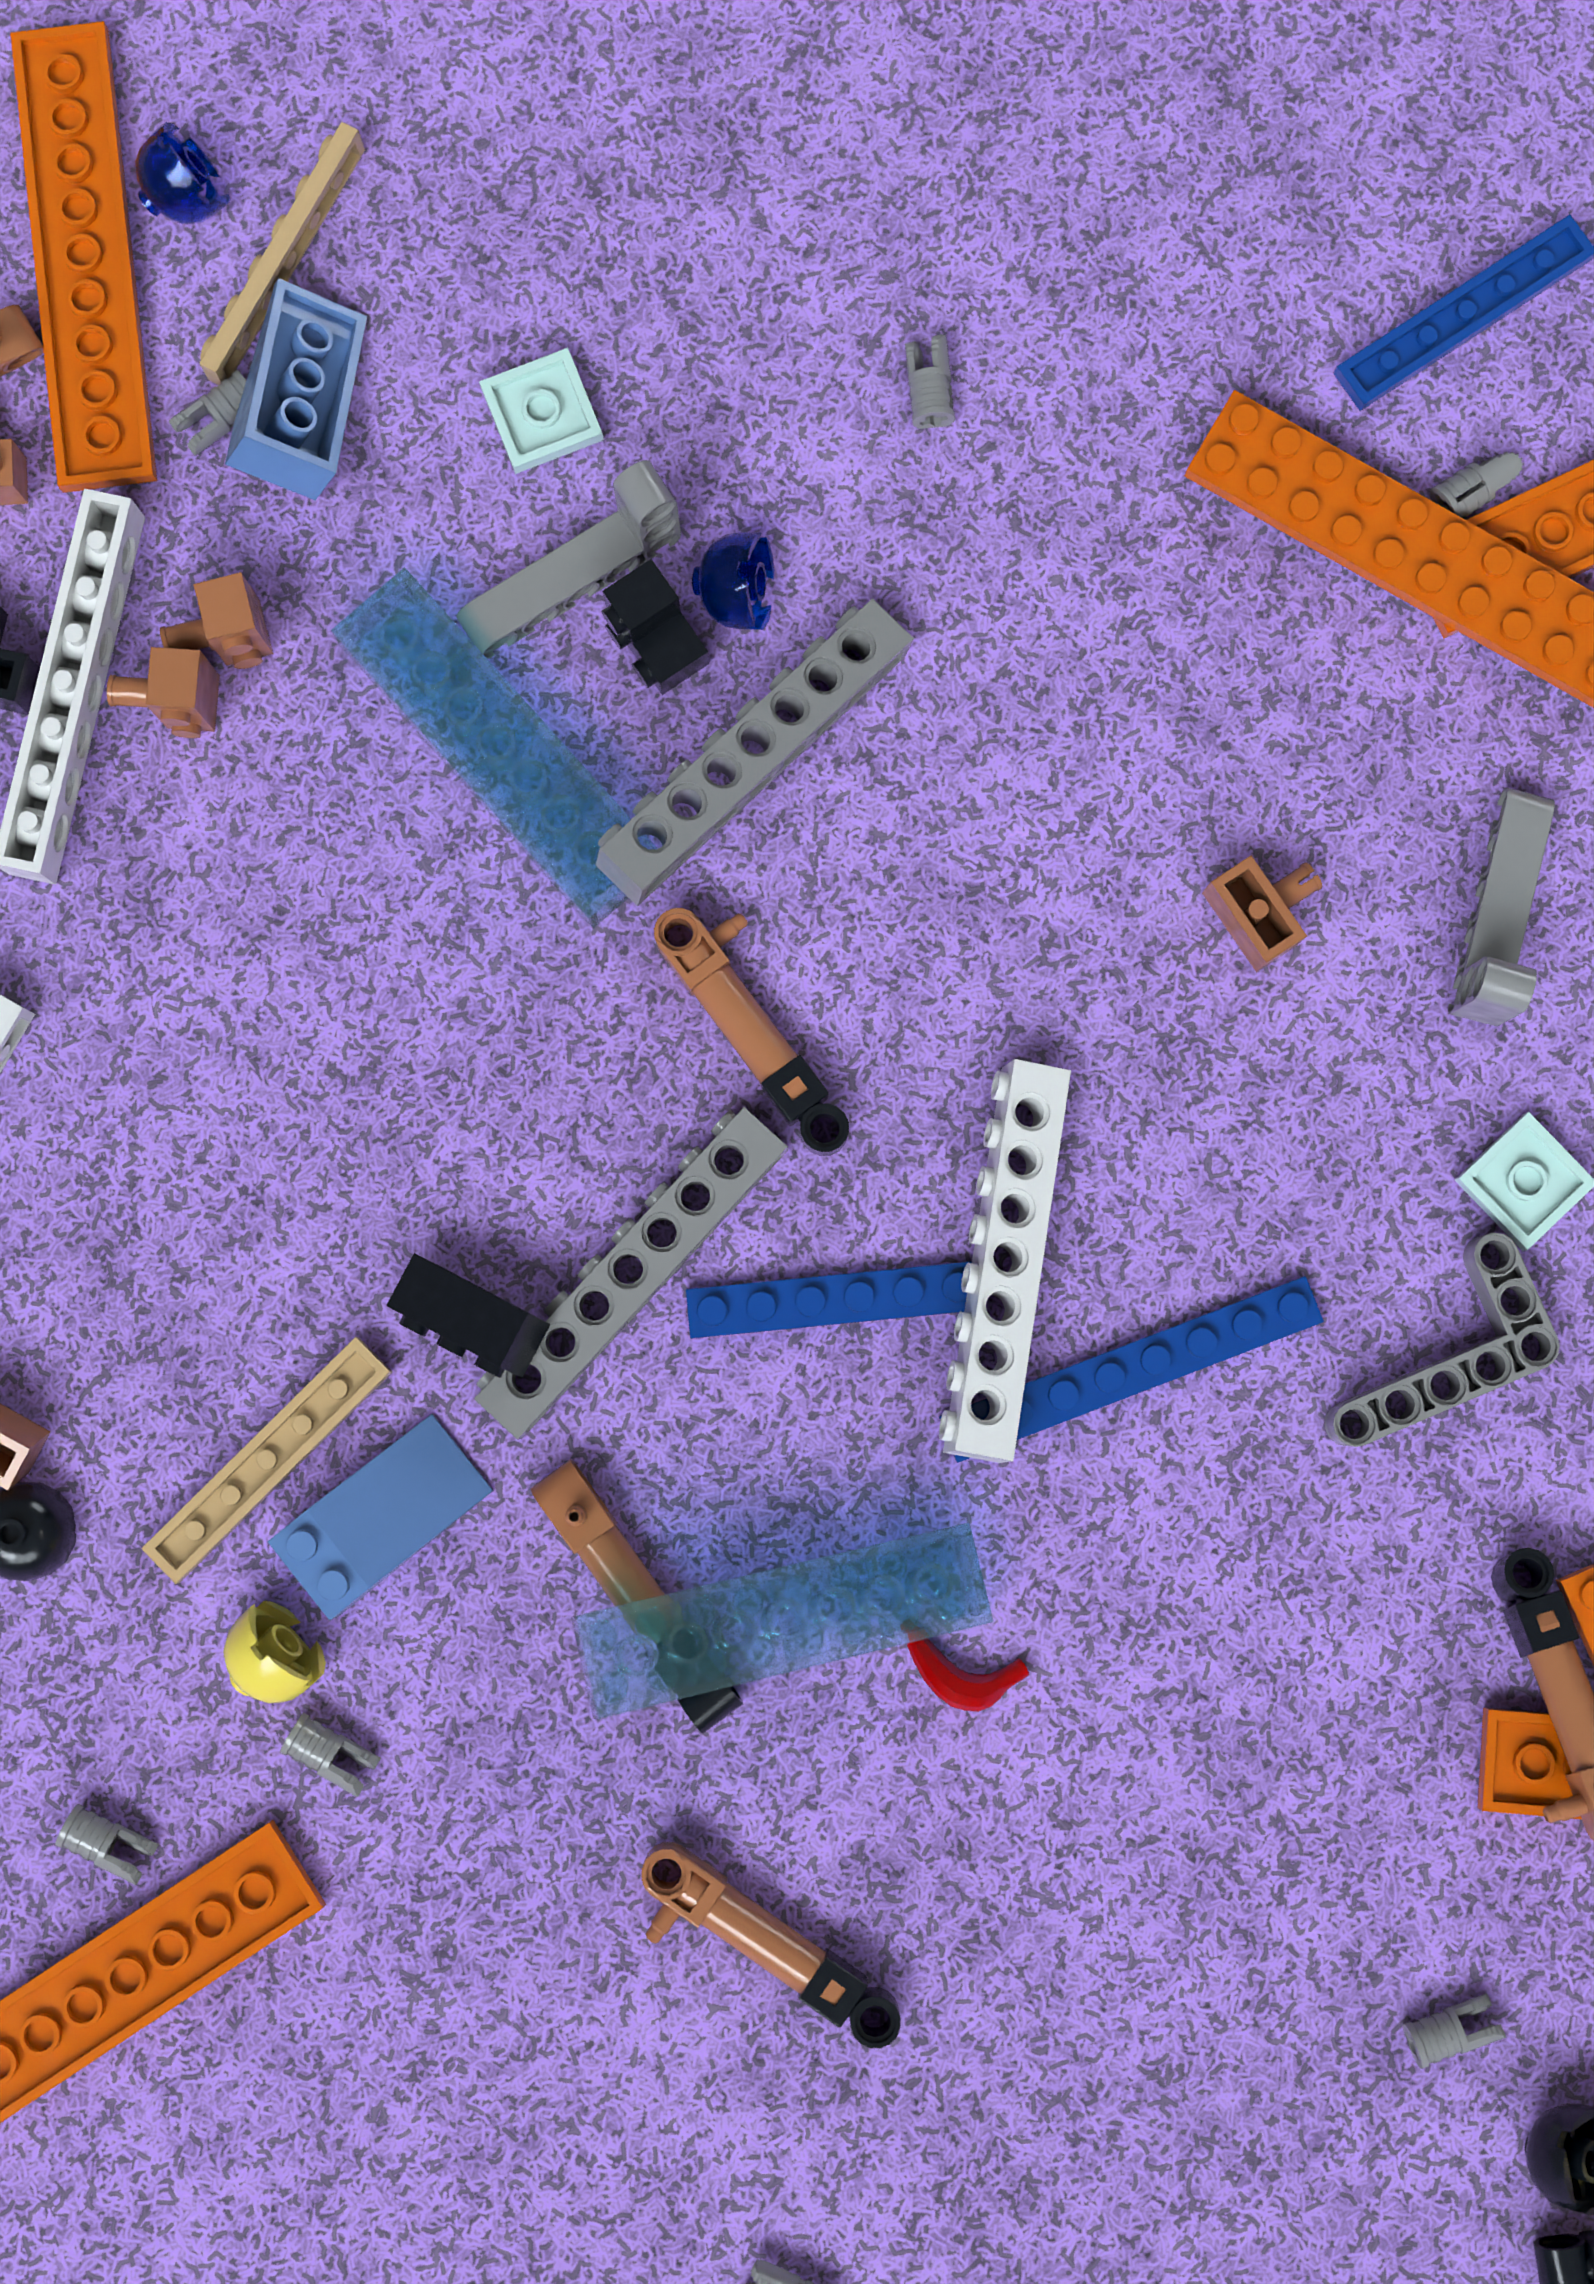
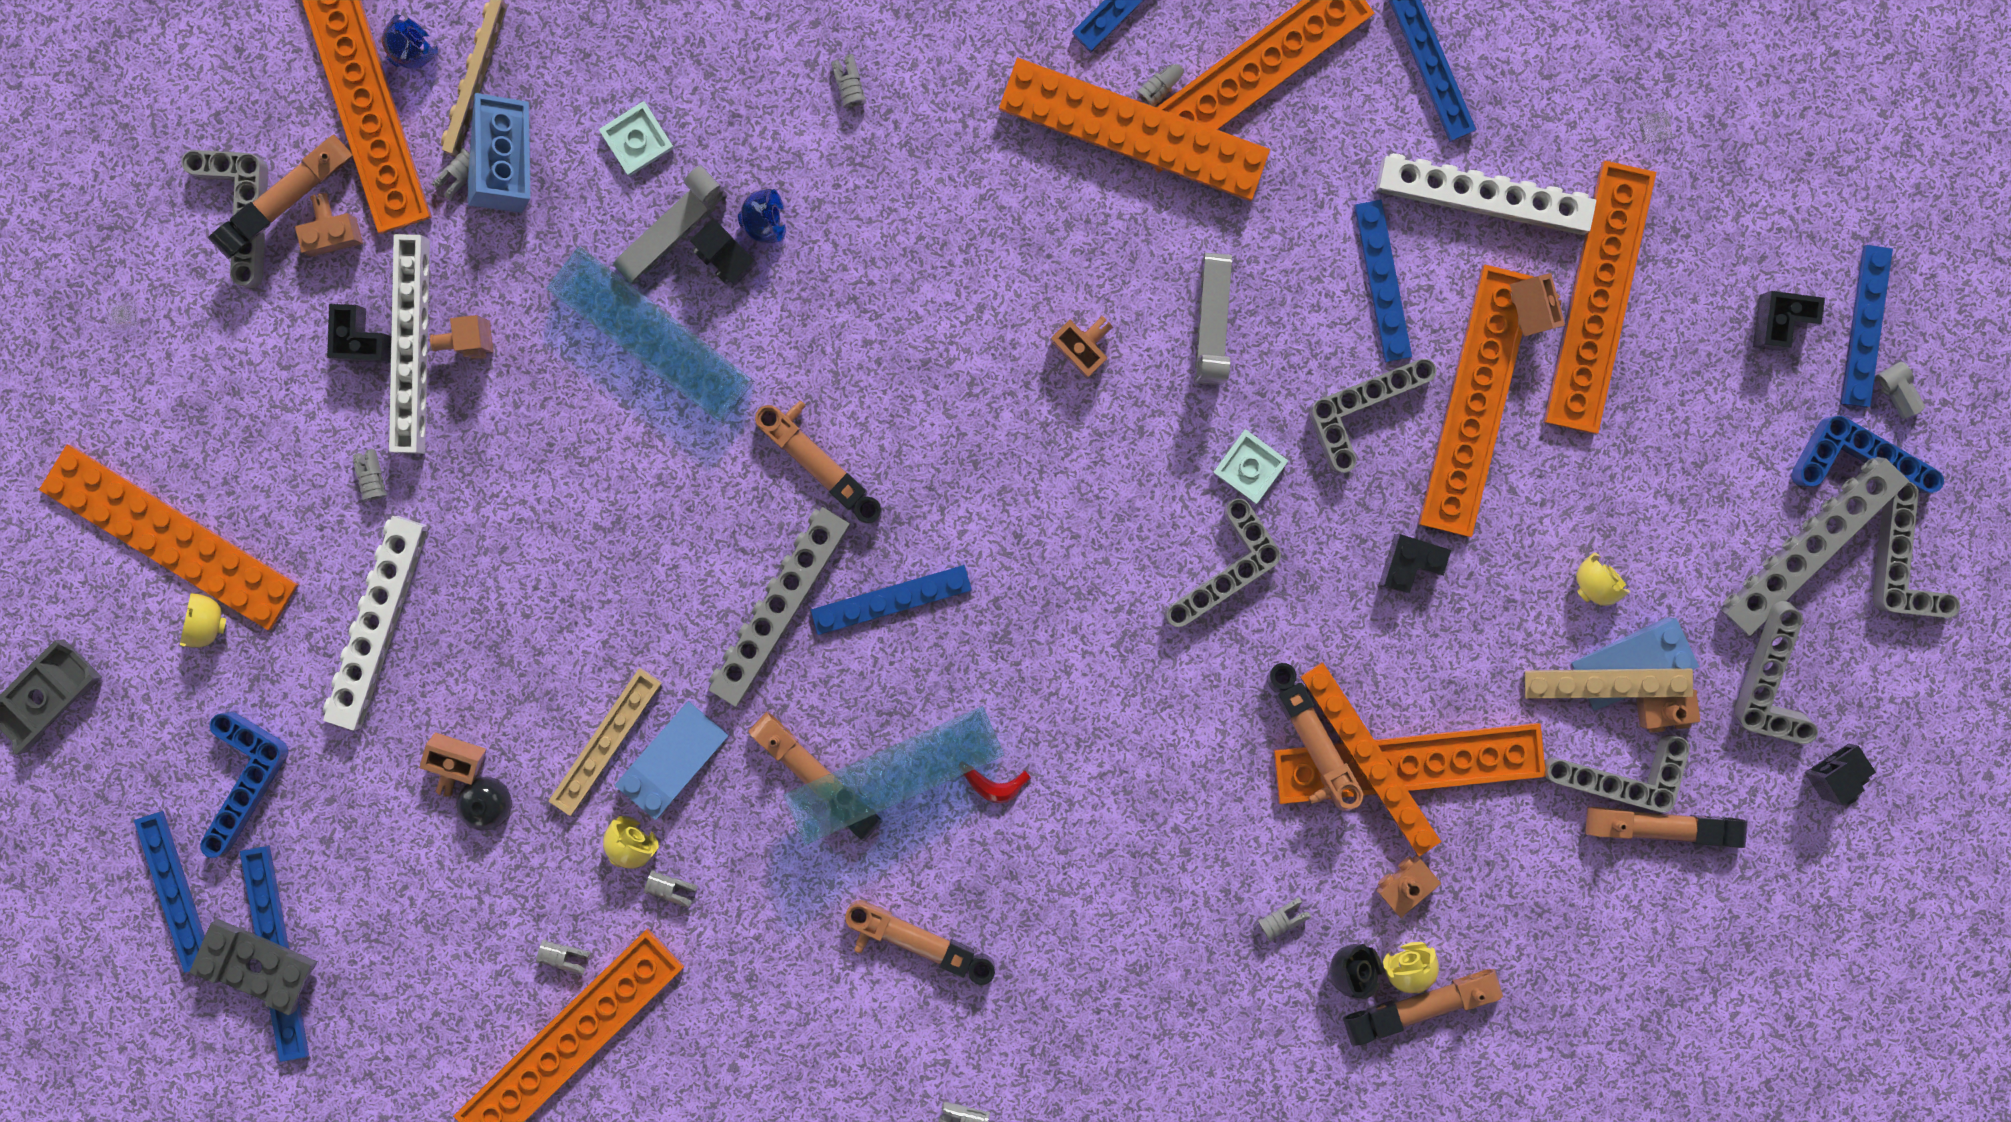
camera: 10 degrees left, 5 degrees up
nougat brick [160,572,273,669] -> none
black brick [386,1253,550,1378] -> none
light grey brick [596,598,914,906] -> none
white brick [939,1059,1071,1463] -> none
blue plate [939,1276,1324,1463] -> none

